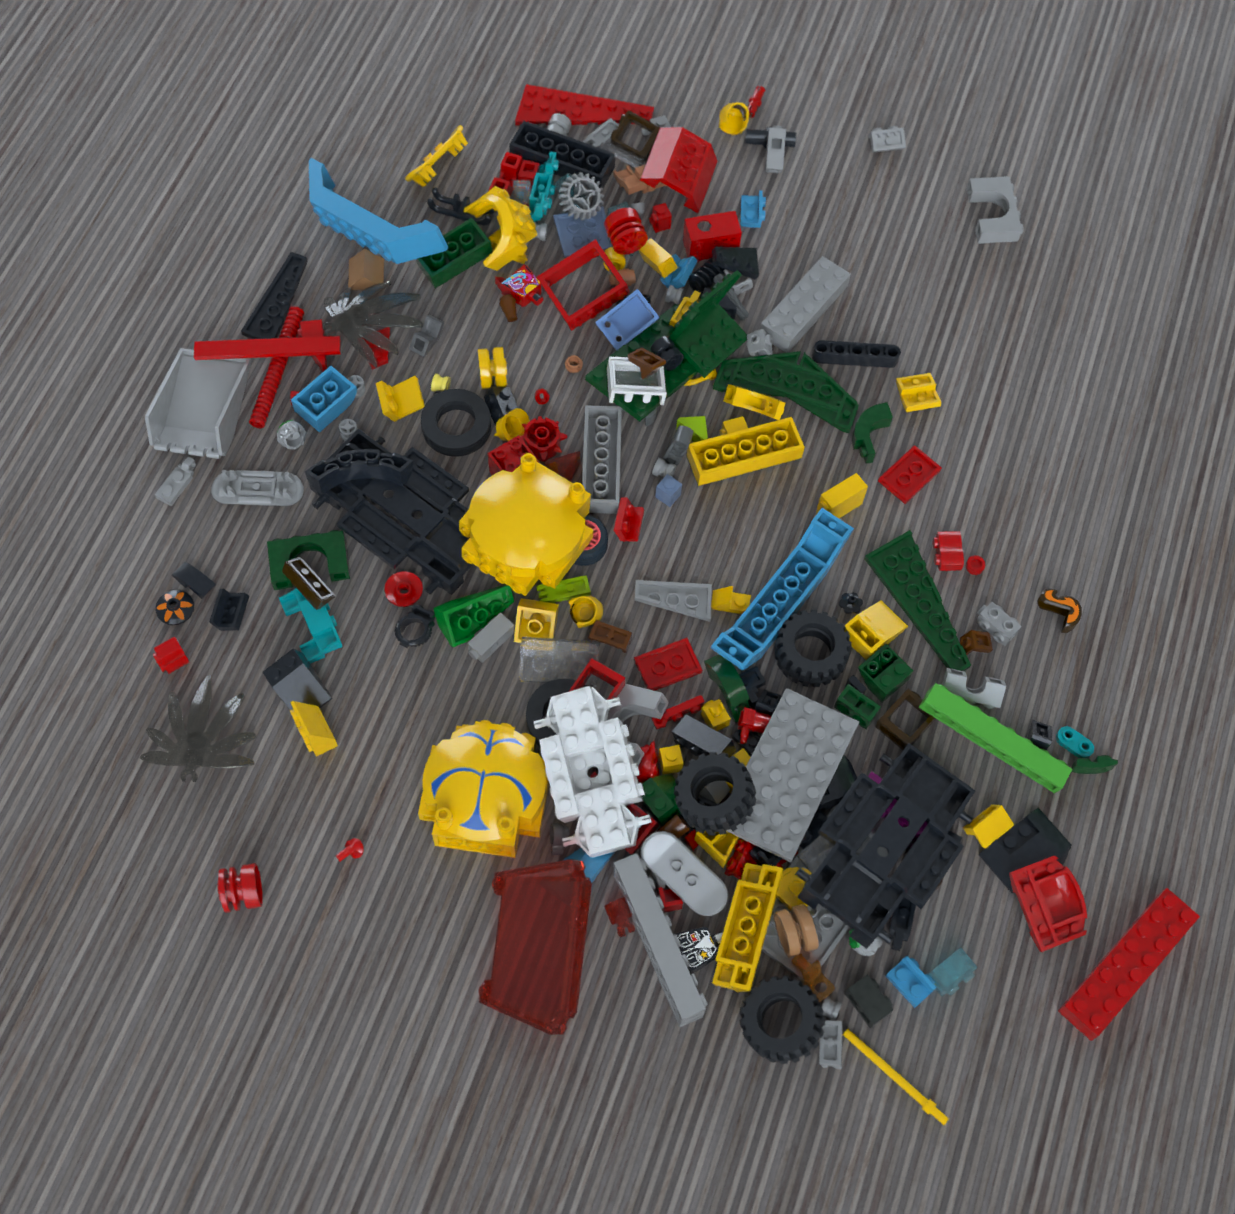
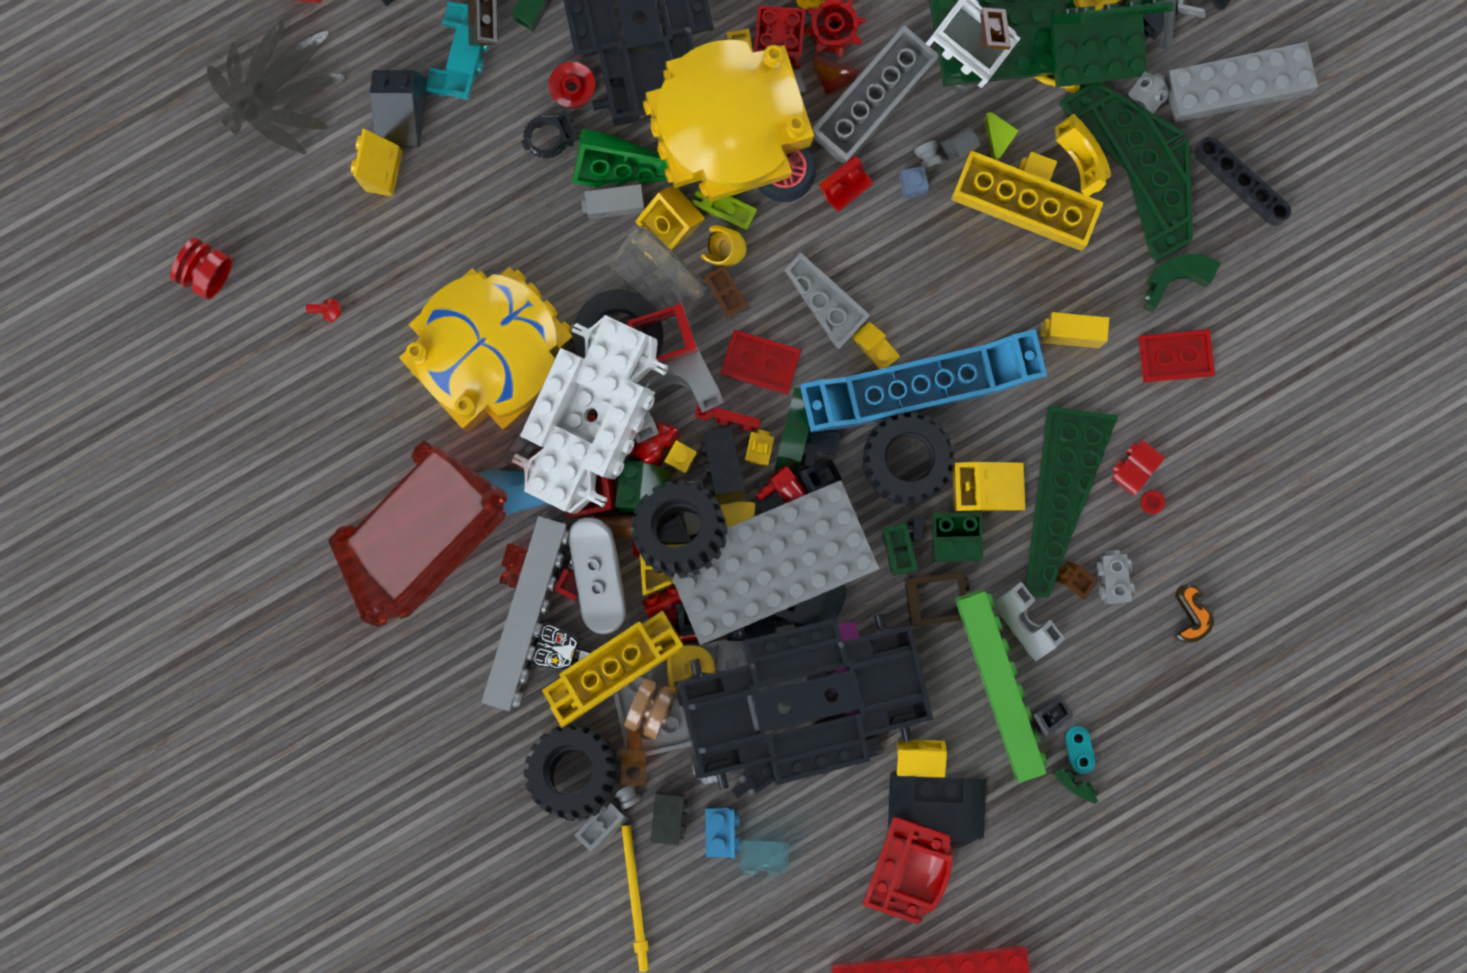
camera: 45 degrees right, 20 degrees up
black wheel [650,336,684,371] -> none
black plant [839,592,863,614] -> none
yellow slope [896,373,941,412] -> none

